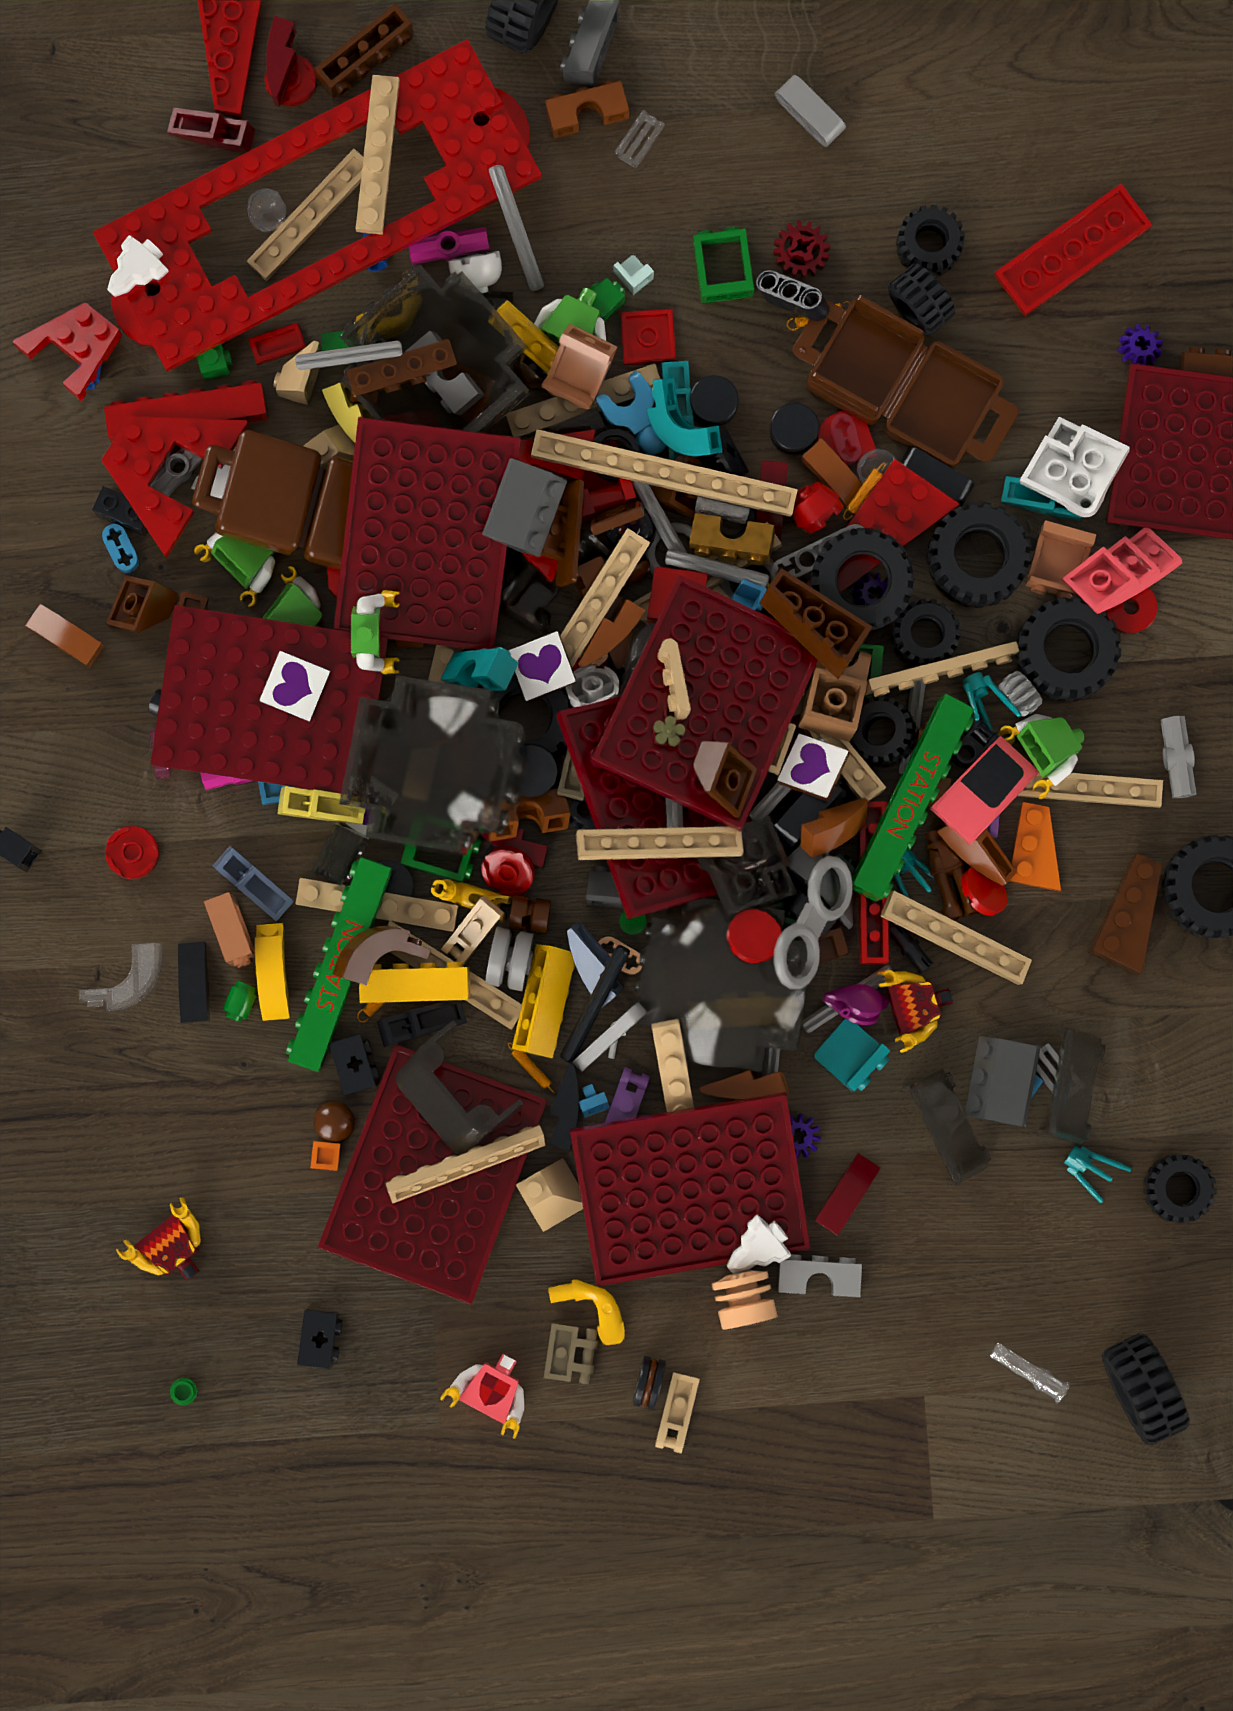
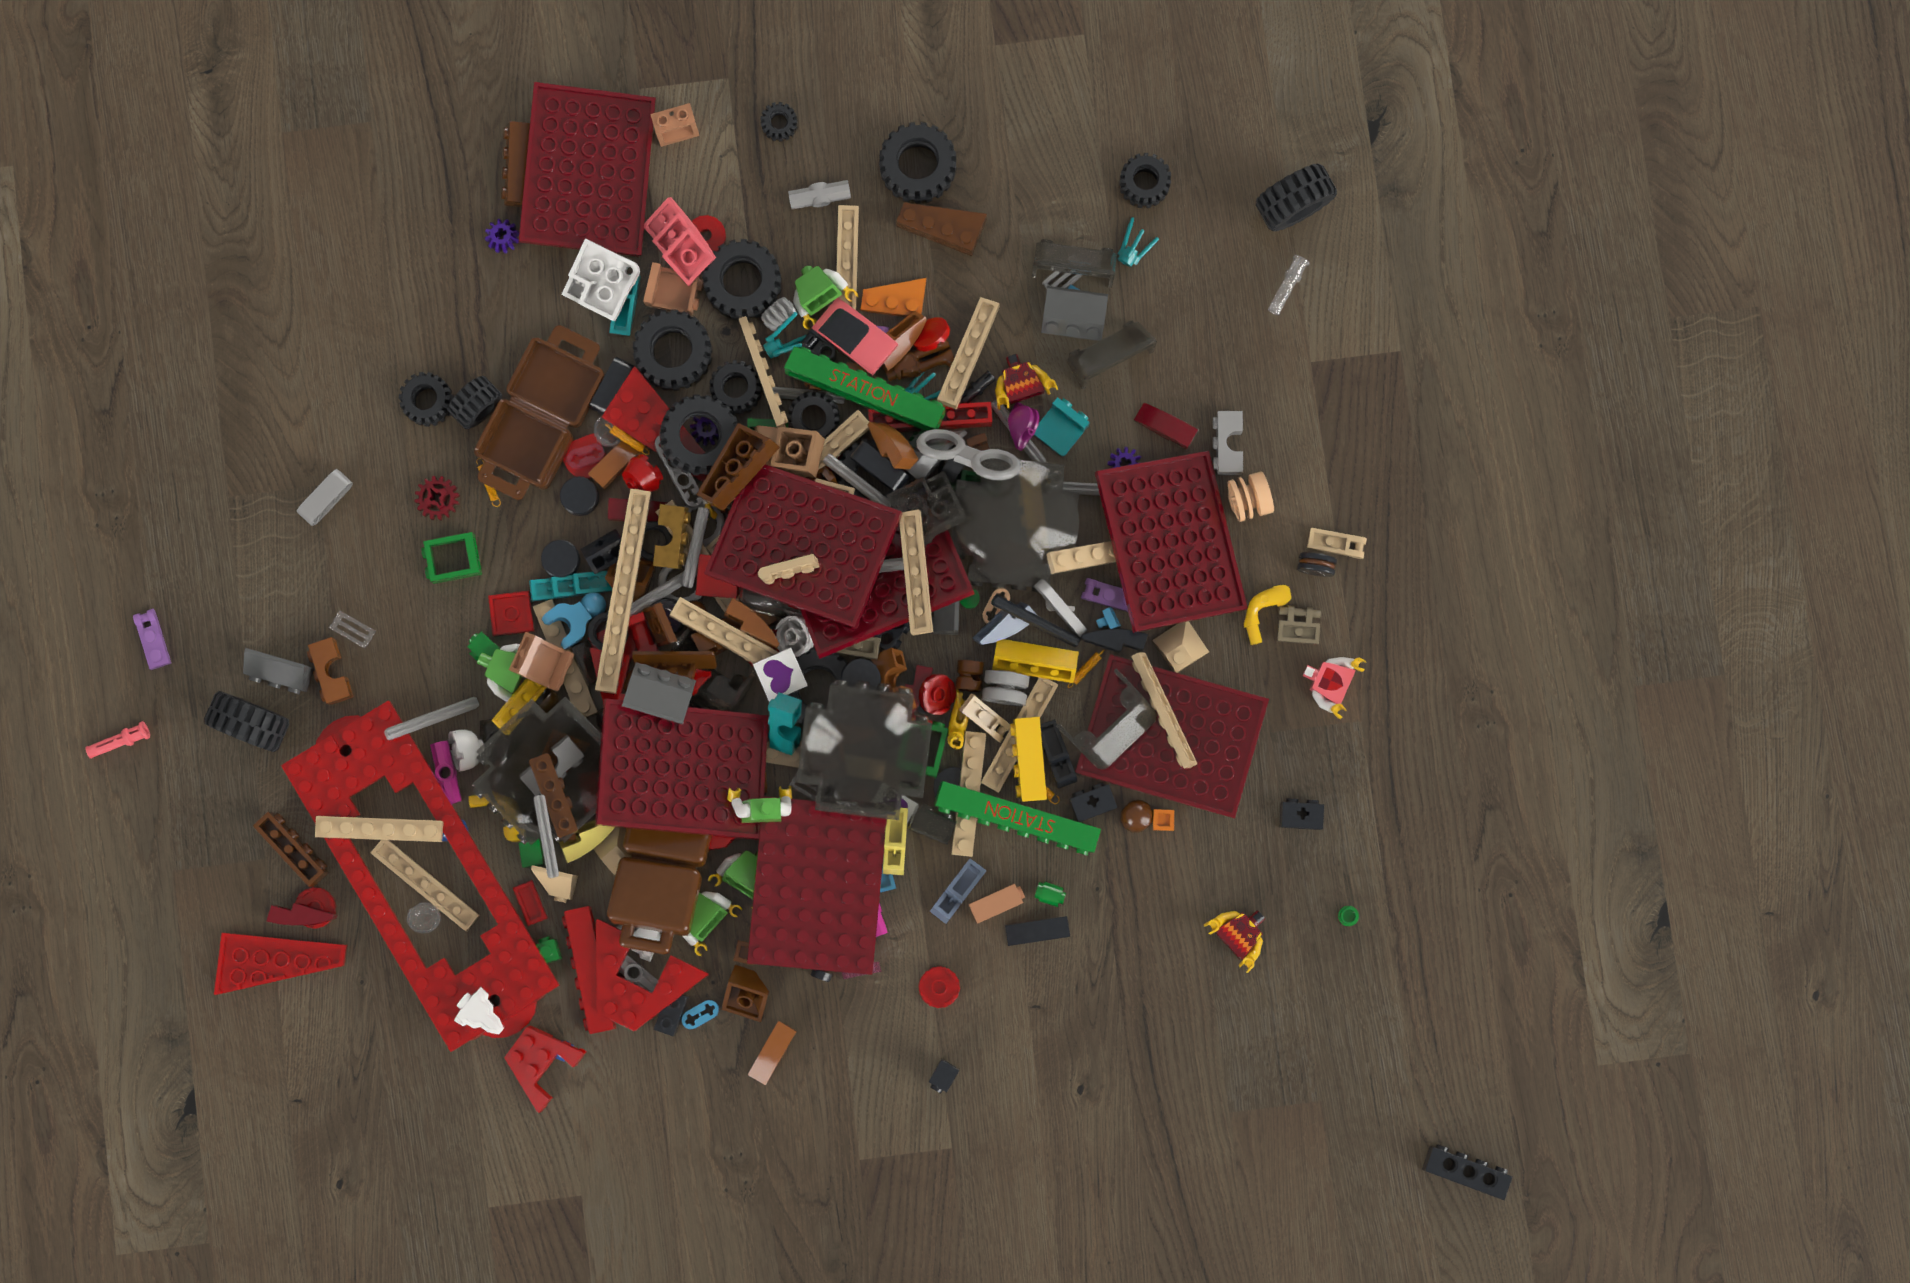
camera: 90 degrees left, 0 degrees up
clear arch [79,943,163,1012] -> none
dark red slope [167,108,256,153] -> none
yellow arch [255,923,290,1021] -> none
white tile [259,651,330,721] -> none
reddish brown arch [332,926,430,986] -> none
light aqua panel [613,255,654,295] -> none
teal arch [647,377,722,456] -> none
olive plant [653,716,685,746] -> none
reddish brown slope [693,741,757,817] -> none
clear tile [695,497,750,524] -> none
dark orange slope [700,1070,790,1100] -> none
red tile [726,909,781,964] -> none
white rock [727,1215,791,1274] -> none
dark azure panel [732,579,767,612] -> none
black beam [756,270,830,321] -> none
tile [777,734,850,802] -> none
red plate [994,183,1152,316] -> none

